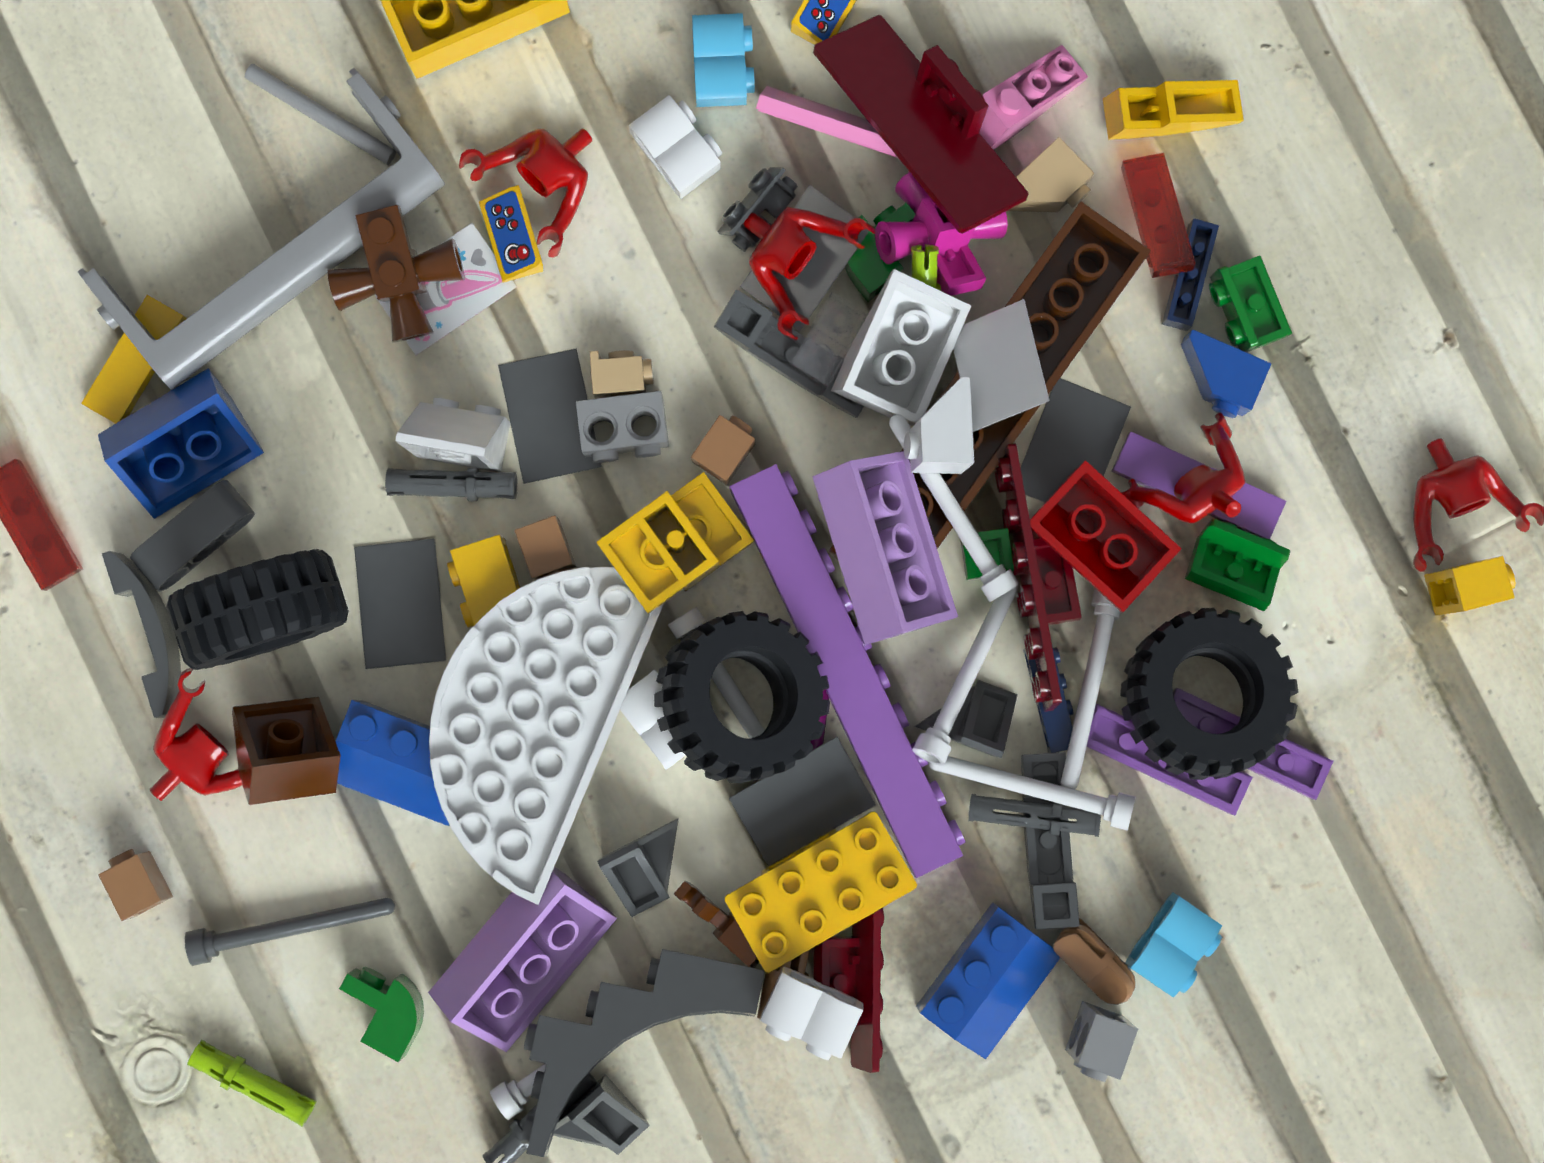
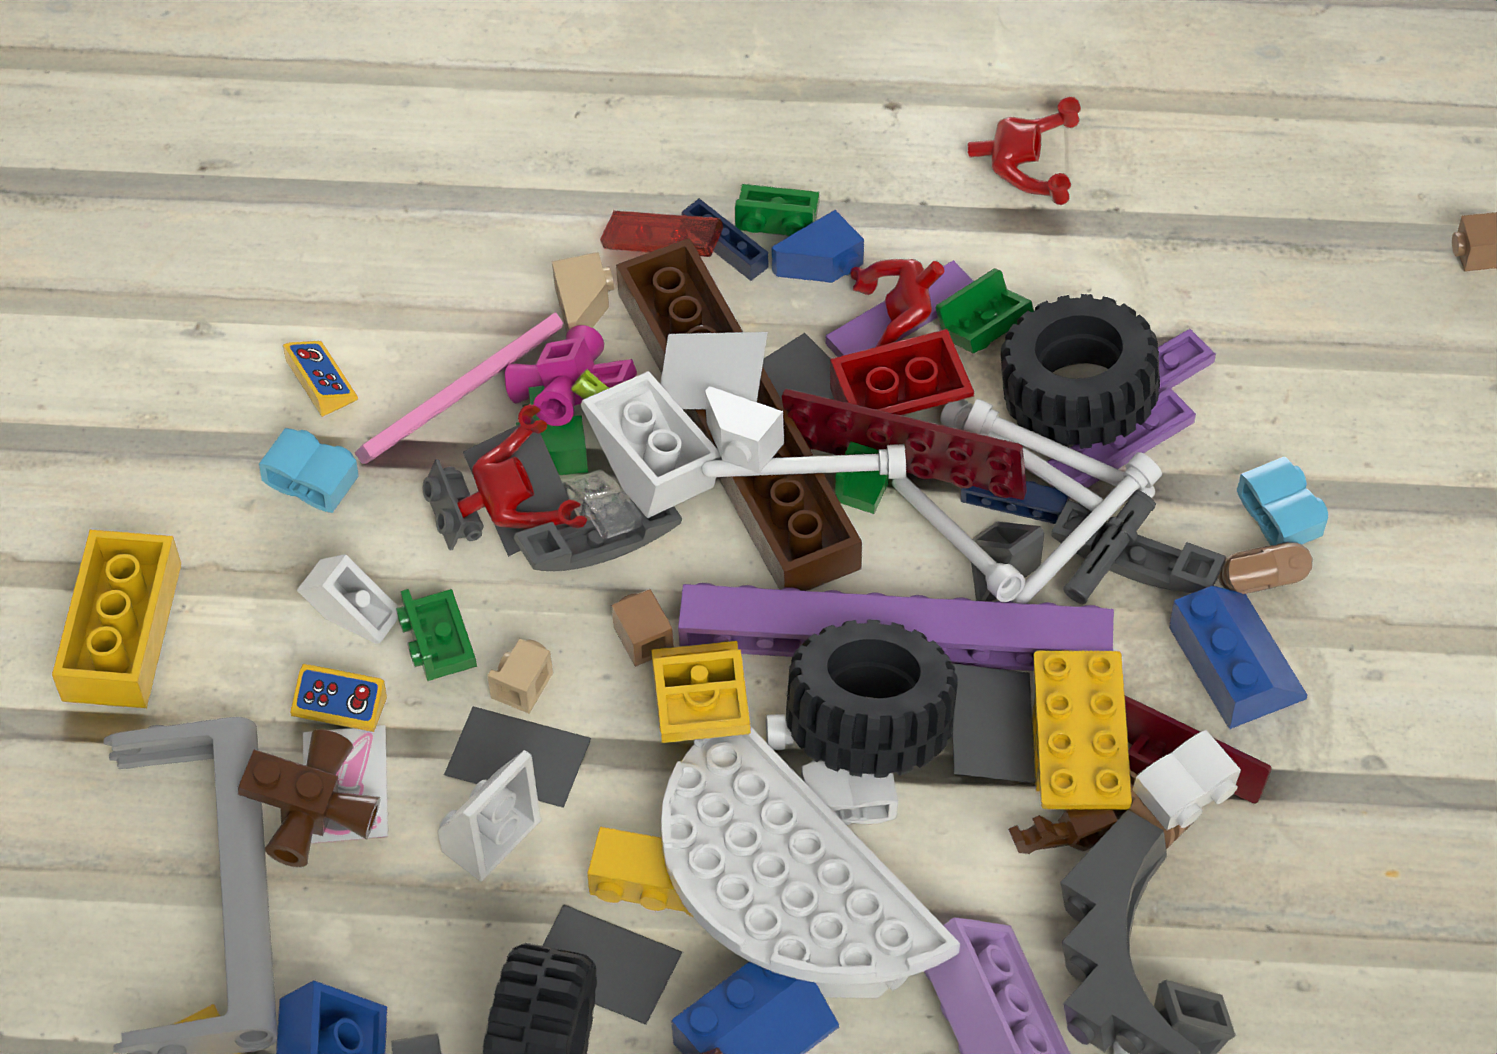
camera: 55 degrees left, 30 degrees down
light grey bar [245,64,396,165] -> none
dark grey pin [385,468,517,501] -> none
red piece [459,129,592,258] -> none
medium nougat brick [514,515,576,581] -> none
light grey brick [576,391,669,463] -> none
dark grey slope [597,818,679,917] -> none
white brick [629,95,722,199] -> none
lavender slope [812,451,958,645] -> none
dark red bracket [813,15,1029,234] -> none
bright pink slope [979,45,1088,150] -> none
light grey brick [1065,1001,1138,1082] -> none
yellow slope [1103,80,1244,140] -> none
yellow brick [1424,556,1516,616] -> none
none -> white slope [297,554,398,644]
none -> green bracket [396,589,477,681]
none -> white piece [964,398,1155,498]

